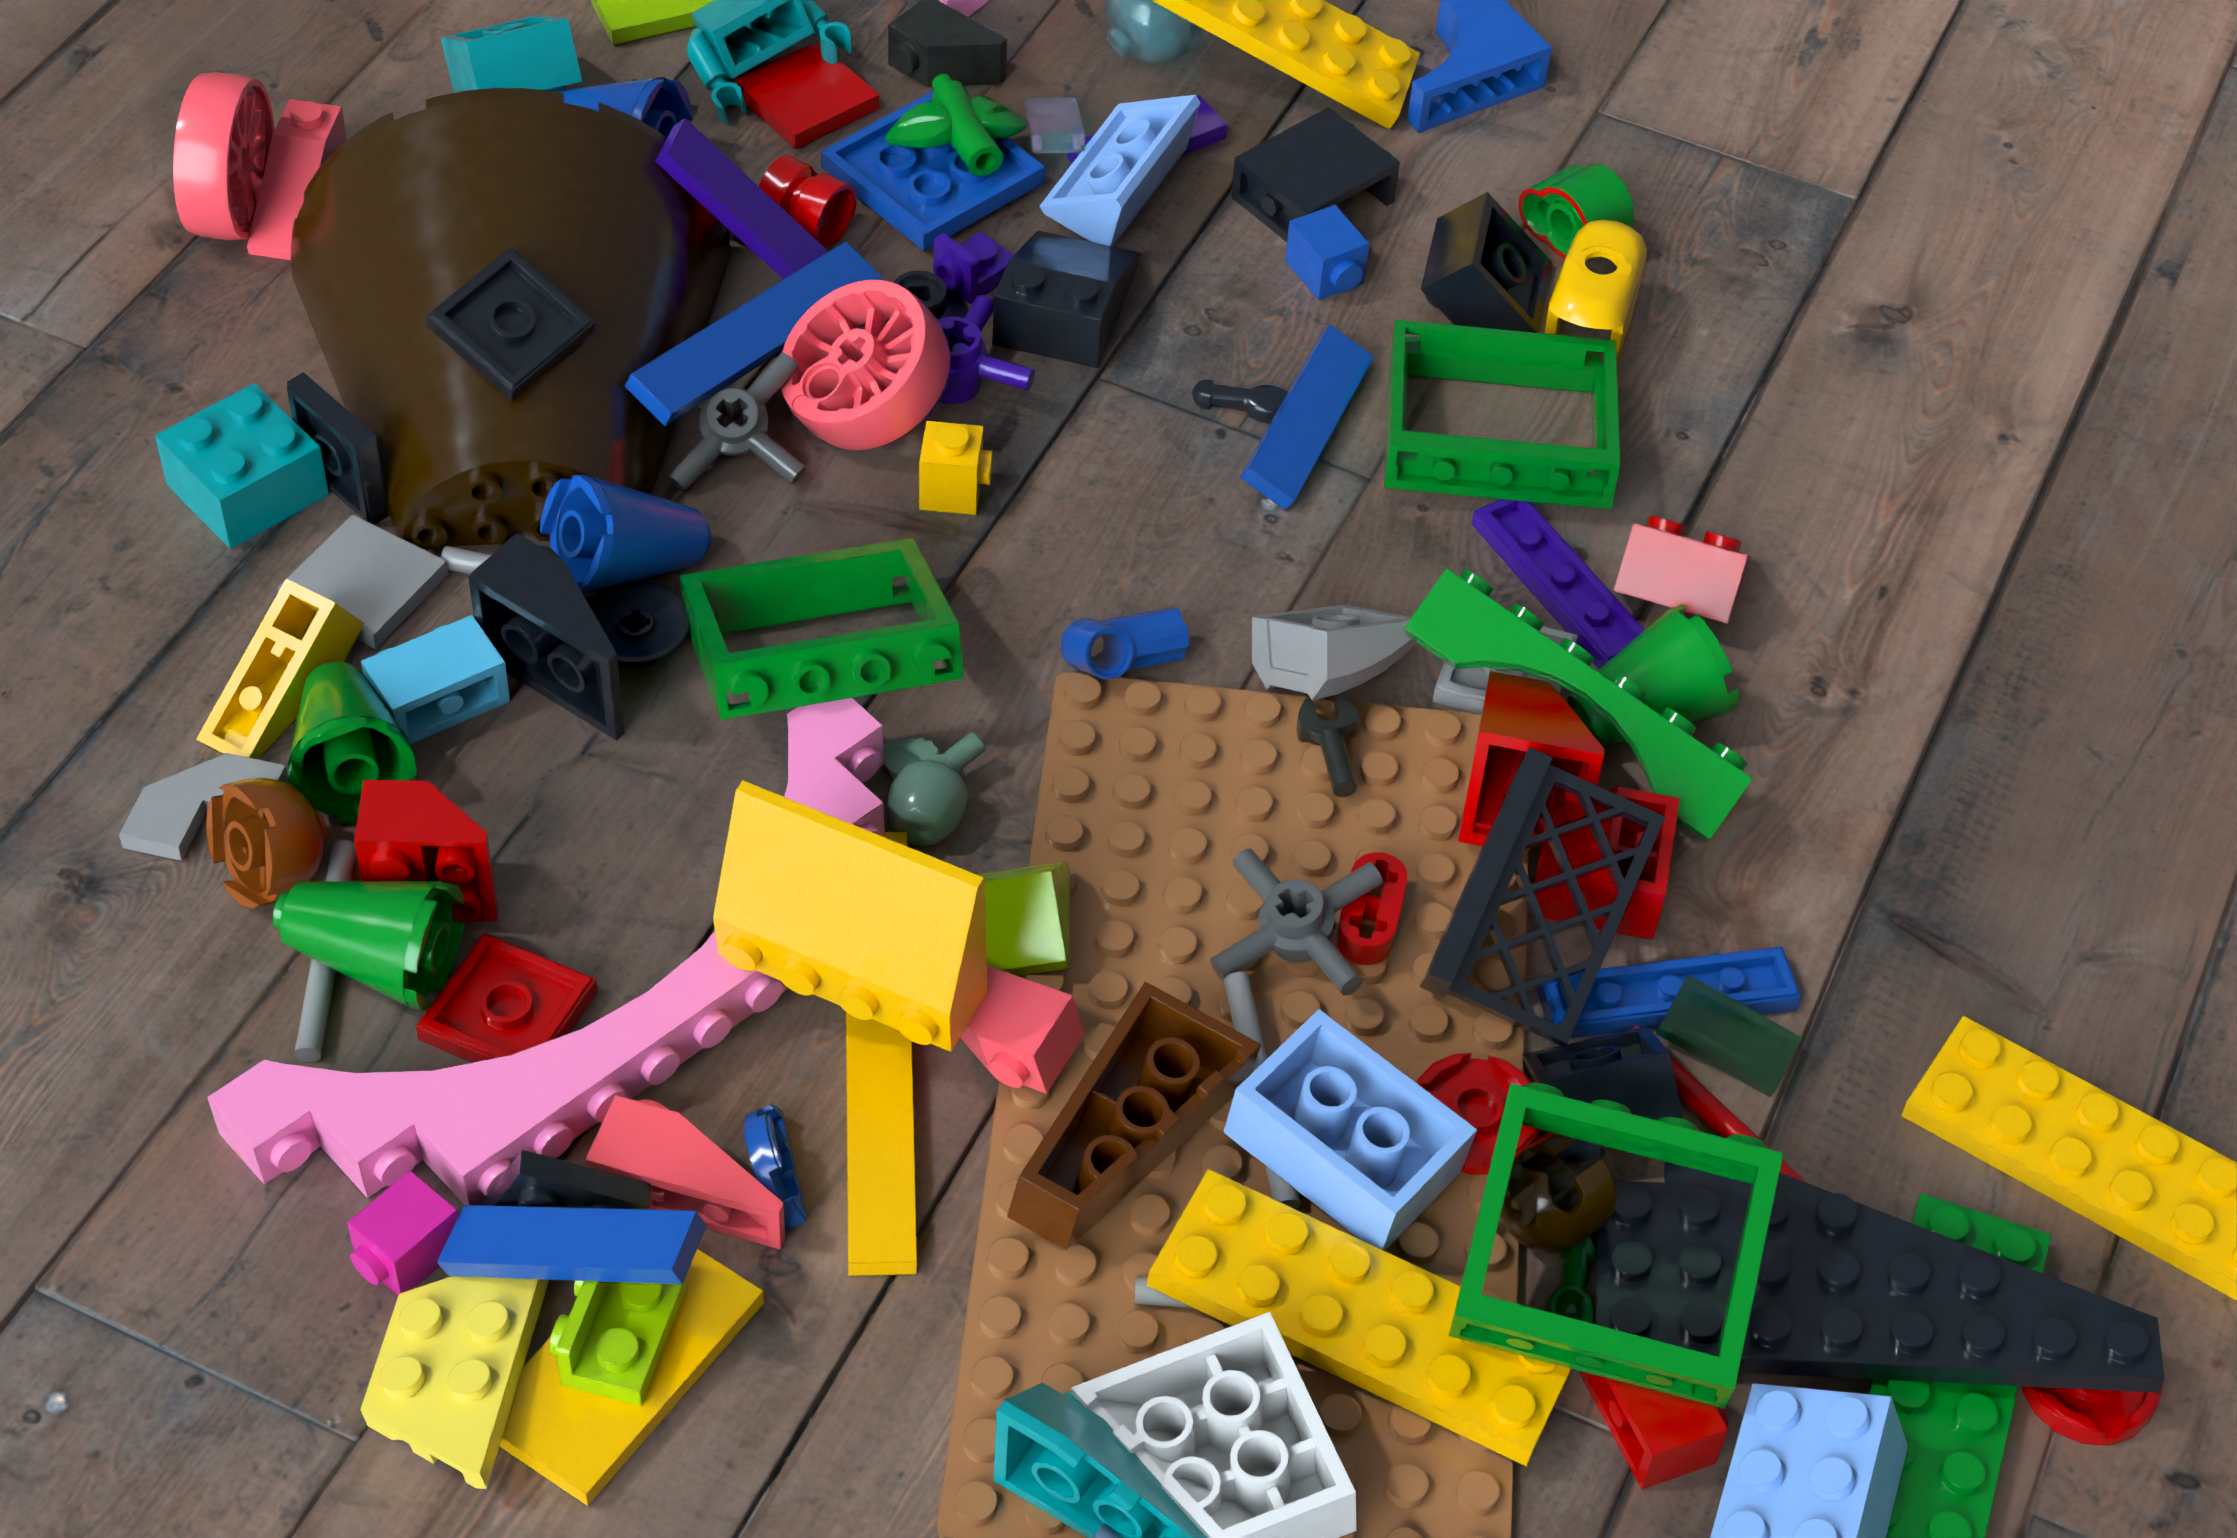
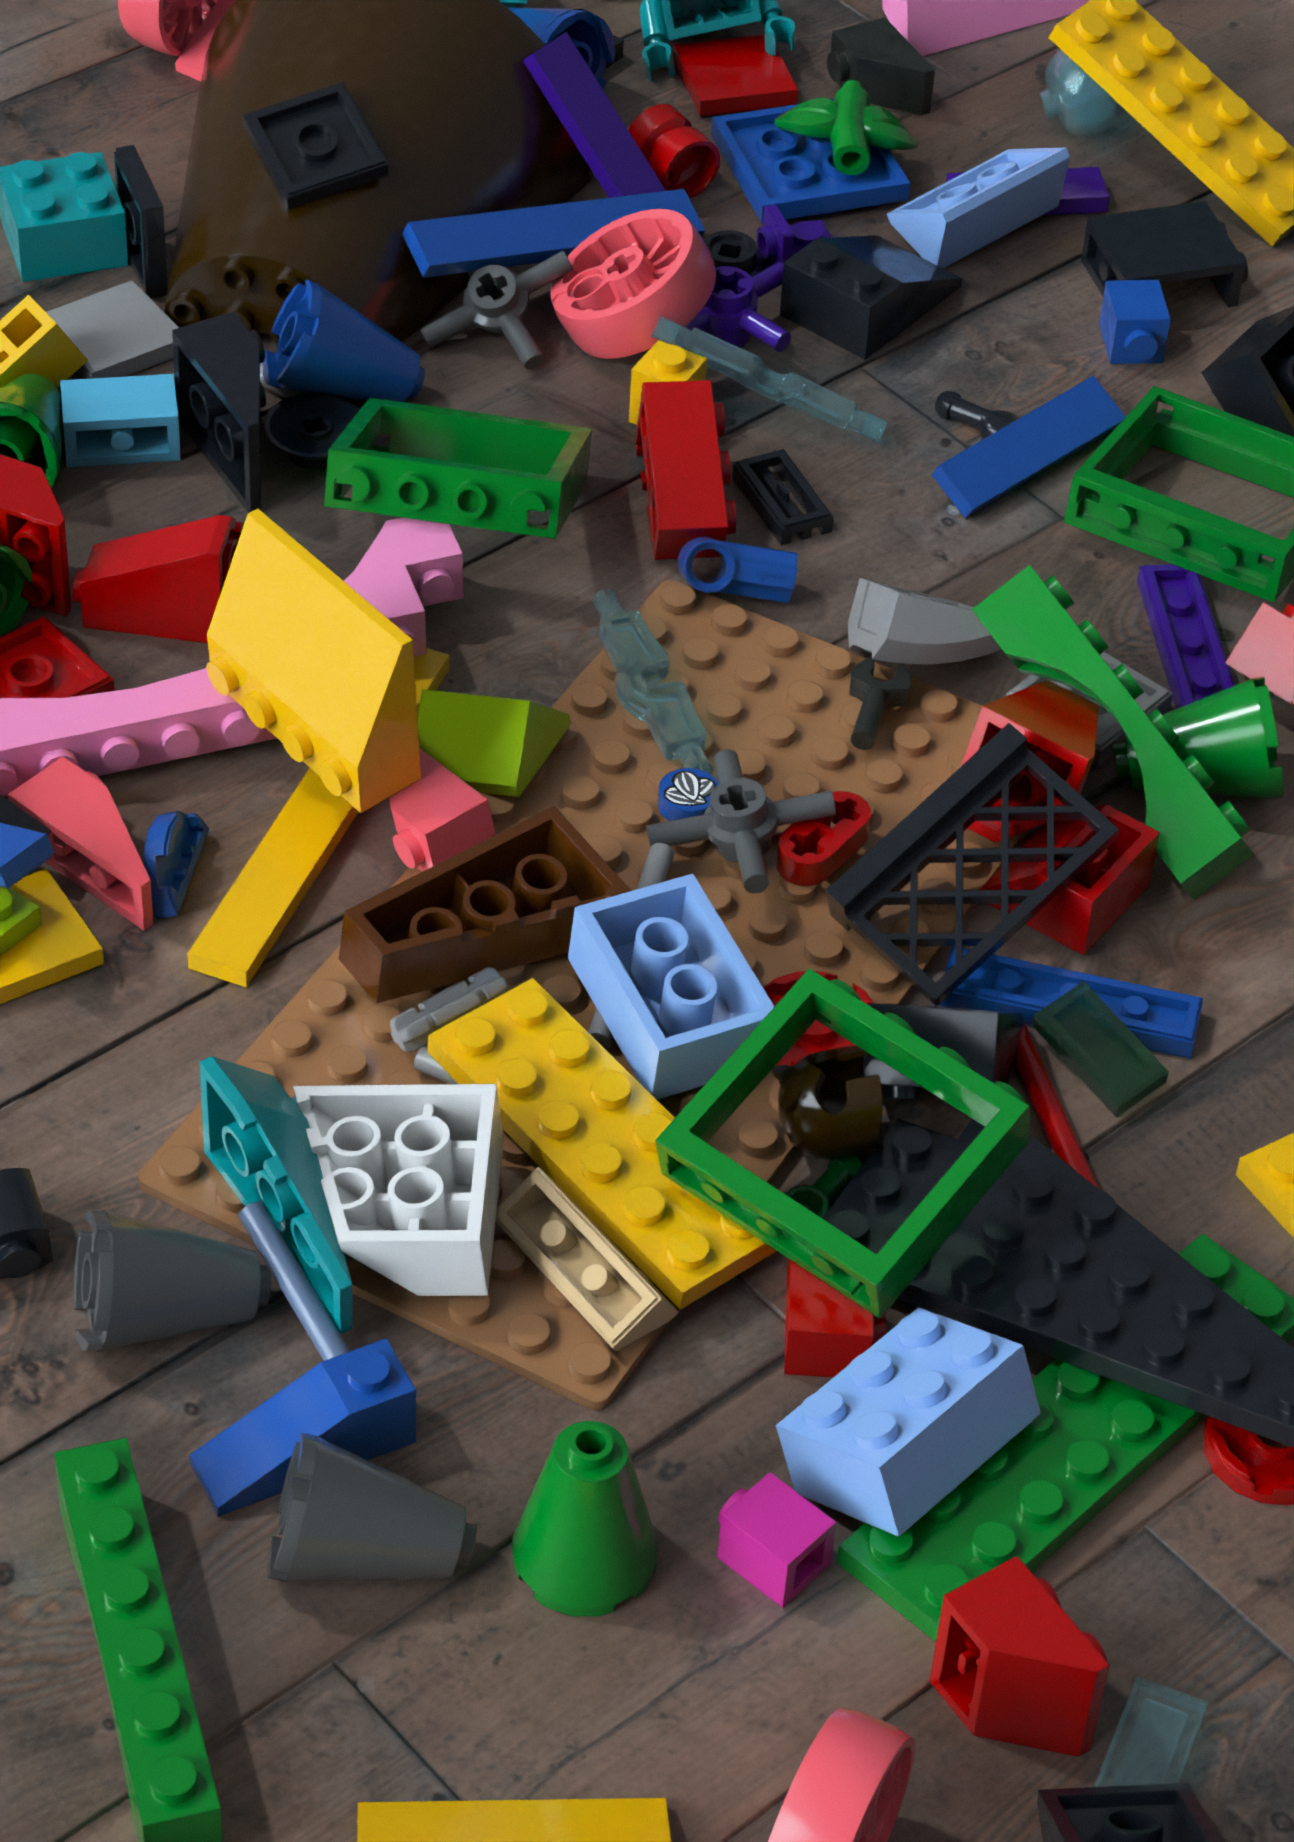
camera: 25 degrees right, 5 degrees down
sand green piece [884,732,985,847] -> none
clear light blue tile [1024,97,1085,153] -> none
none -> red slope [72,515,244,643]
none -> light grey axle [390,967,508,1053]
none -> tan slope [496,1167,679,1351]
none -> clear light blue piece [593,589,714,775]
none -> red wedge [634,380,736,560]
none -> clear light blue piece [652,315,888,443]
none -> tile [658,768,719,821]
none -> black tile [732,449,834,546]

